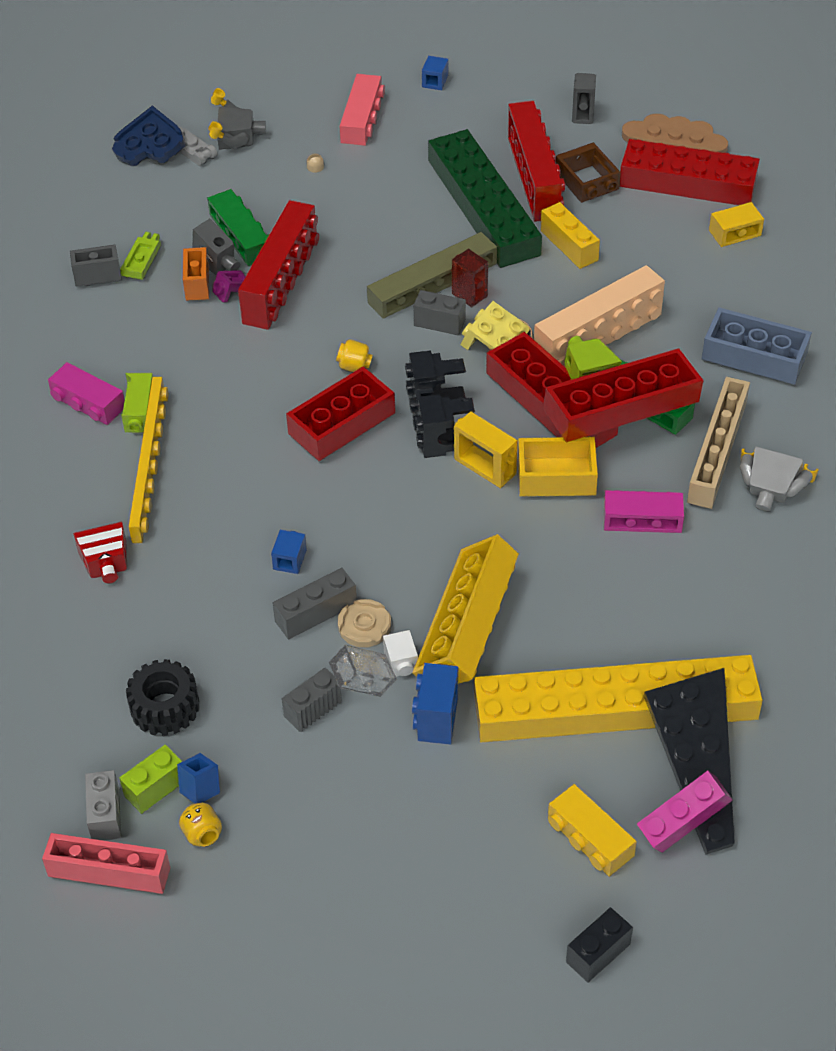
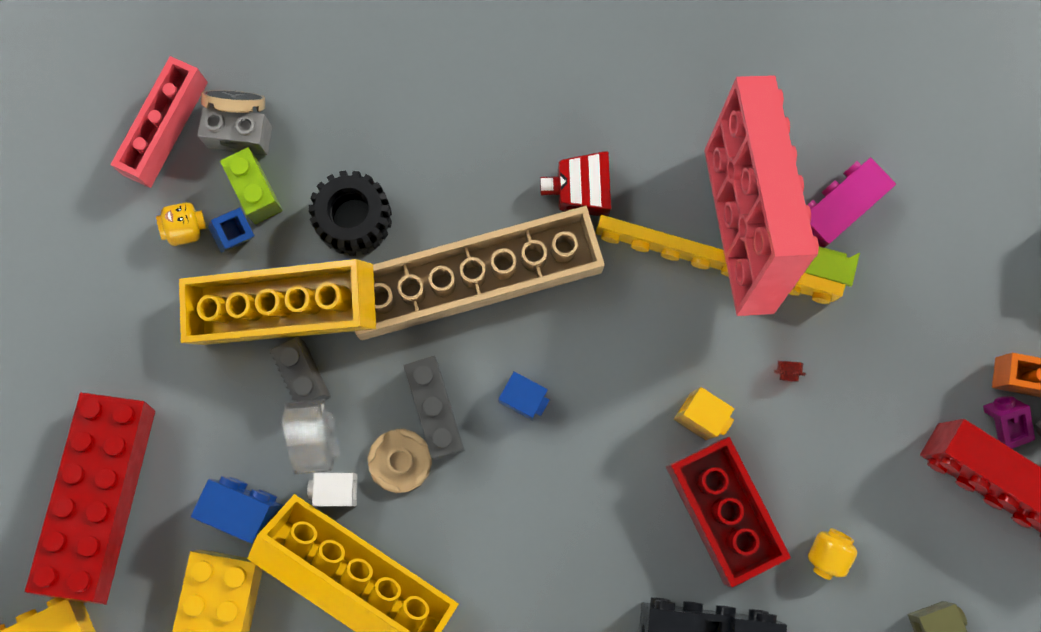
camera: 100 degrees right, 30 degrees up
none -> red brick [24,392,155,605]
none -> yellow brick [179,259,376,345]
none -> tan tile [201,90,265,113]
none -> tan brick [355,205,605,341]
none -> yellow brick [673,387,735,440]
none -> coral brick [704,75,819,316]
none -> clear red plate [774,361,806,382]

